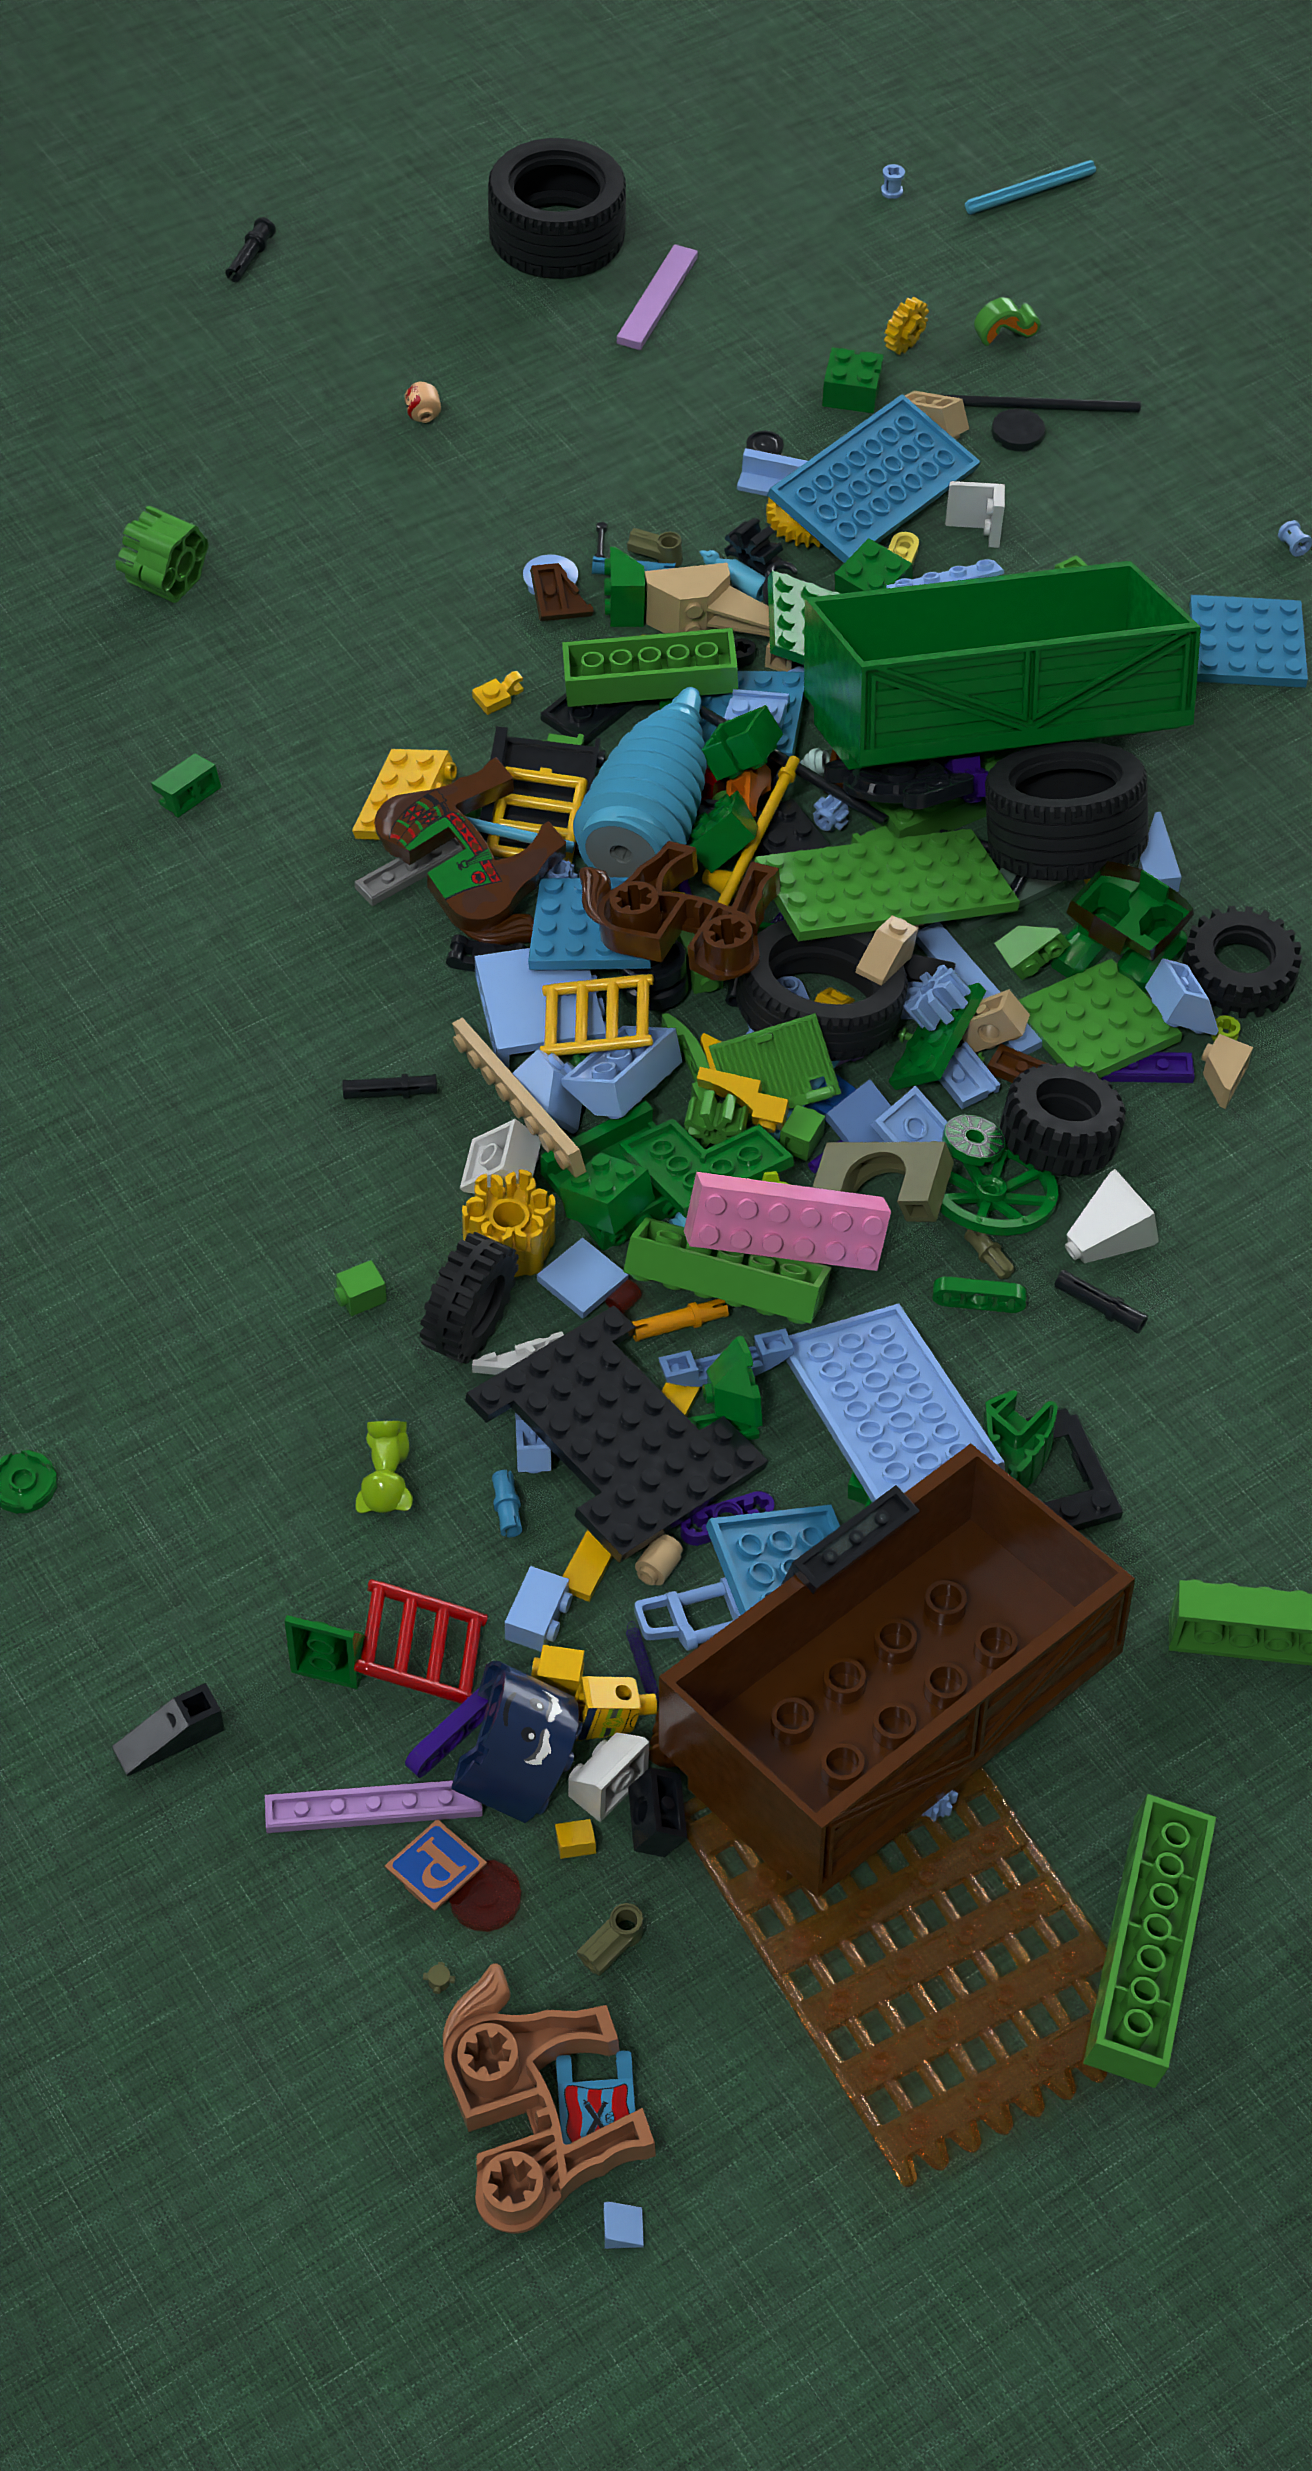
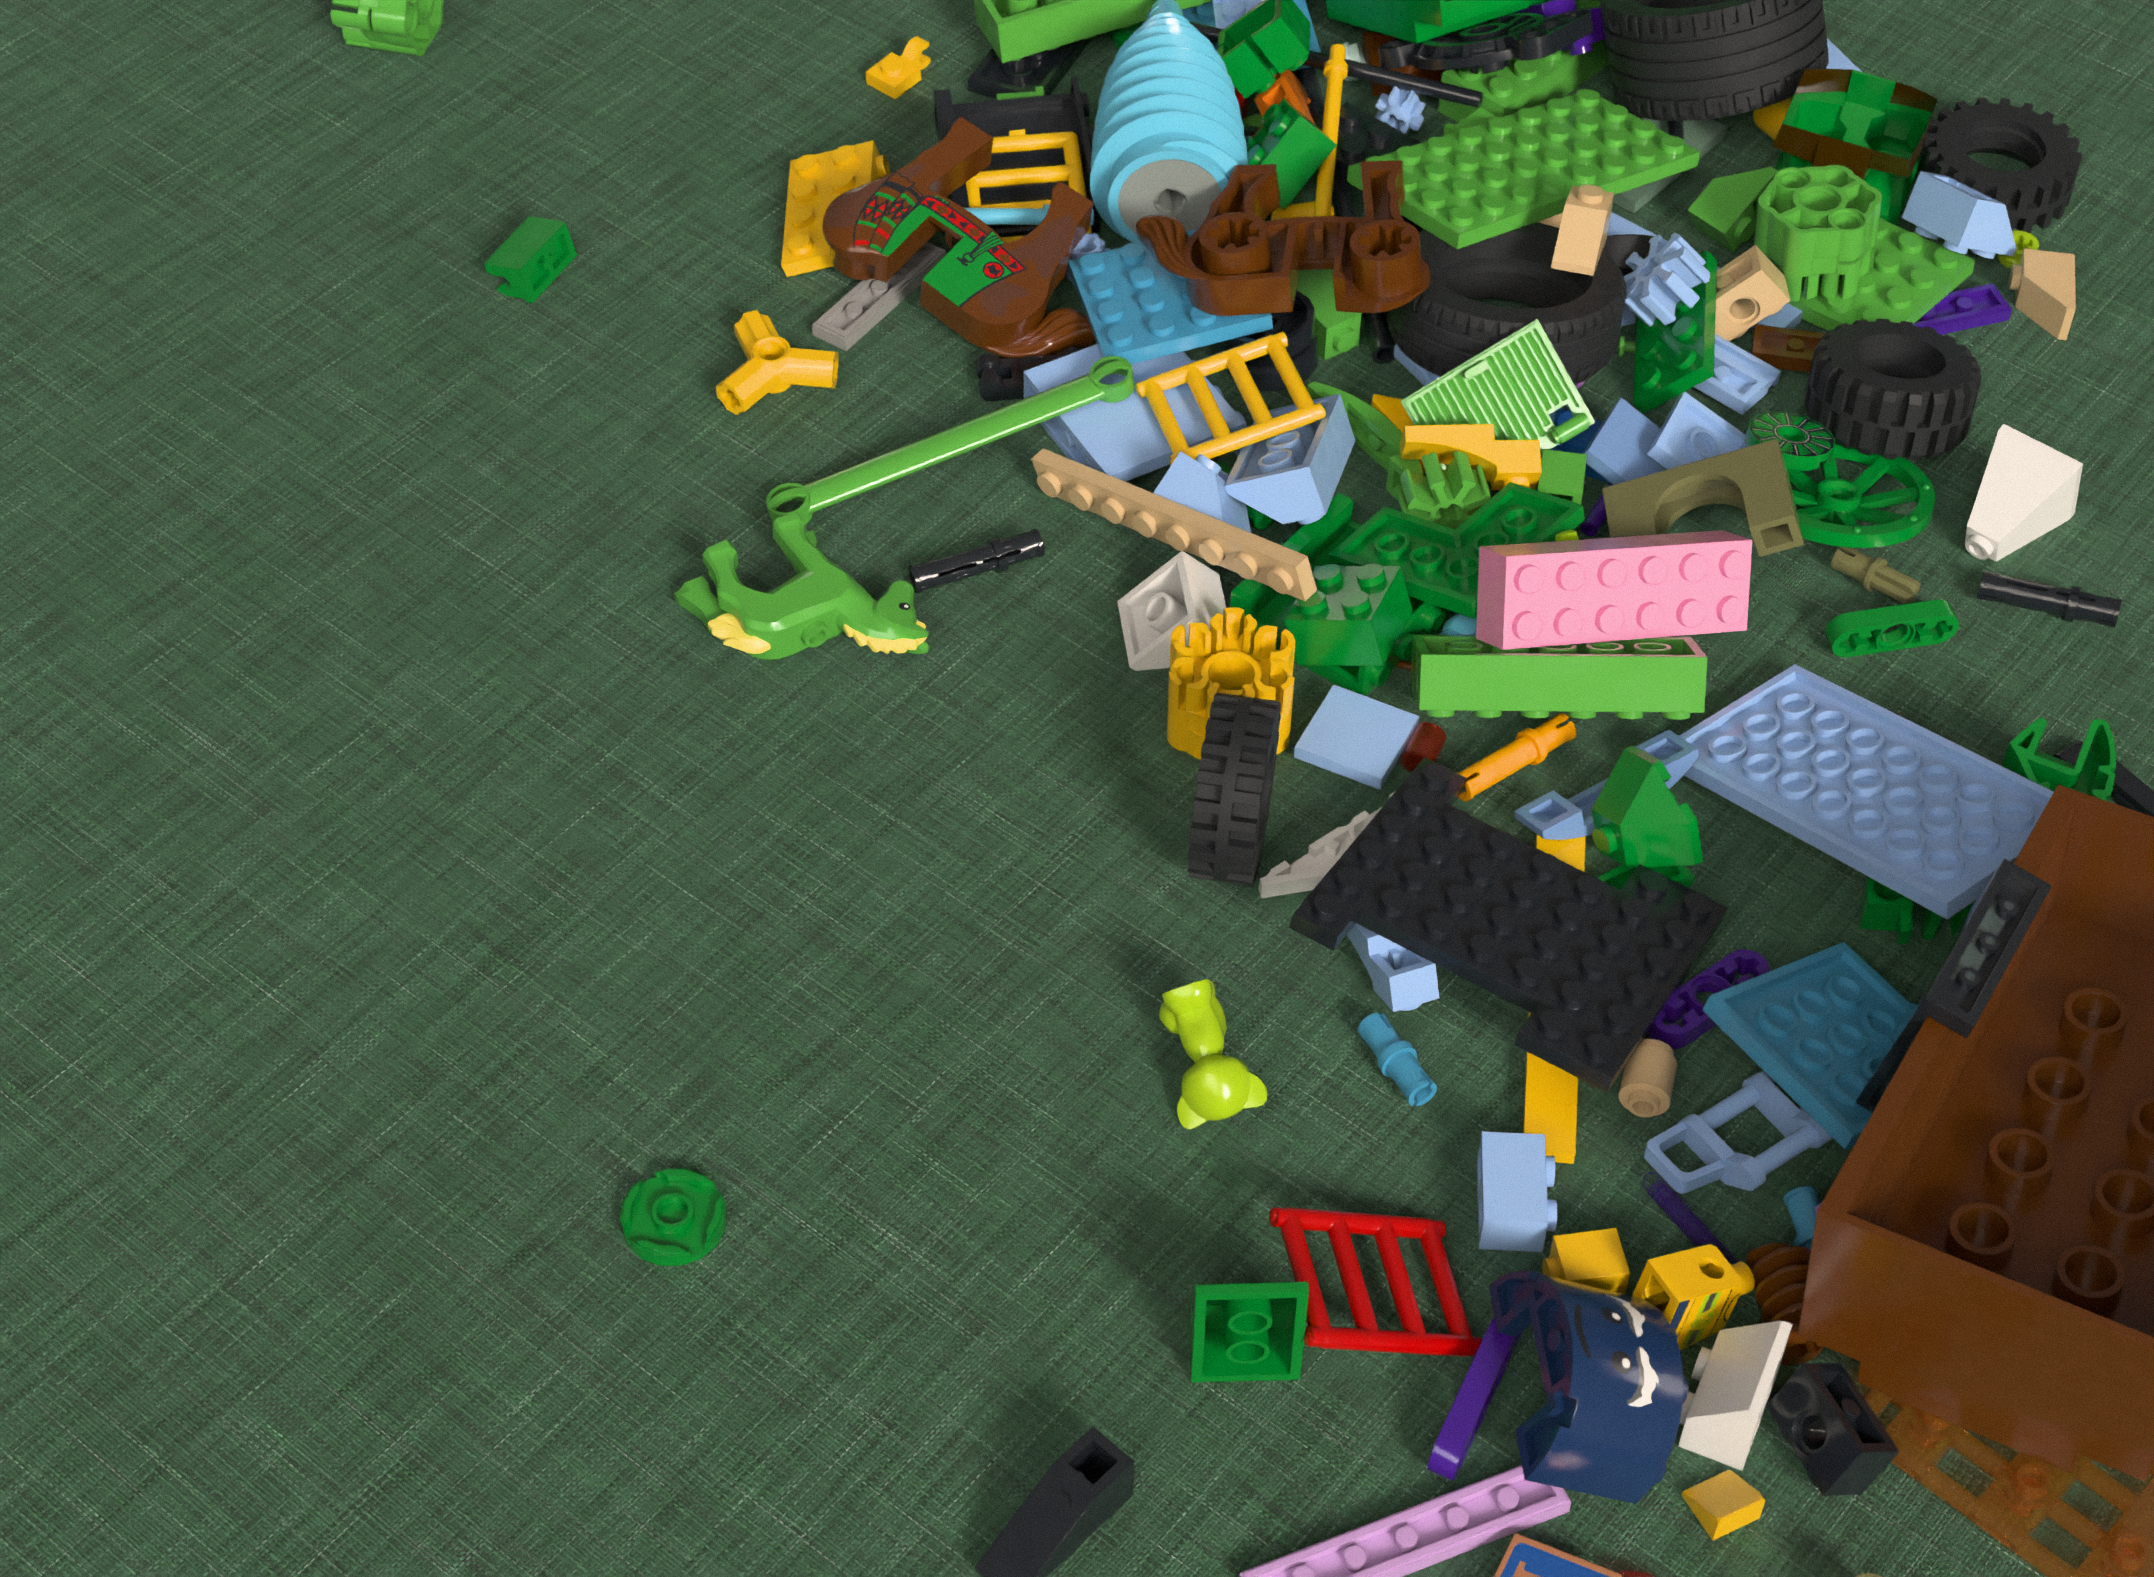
camera: 15 degrees left, 5 degrees down
bright green brick [334,1260,387,1317] -> none
none -> bright green animal [674,512,929,661]
none -> yellow piece [716,310,839,416]
none -> bright green piece [766,356,1135,525]
none -> bright green piece [1754,165,1882,302]

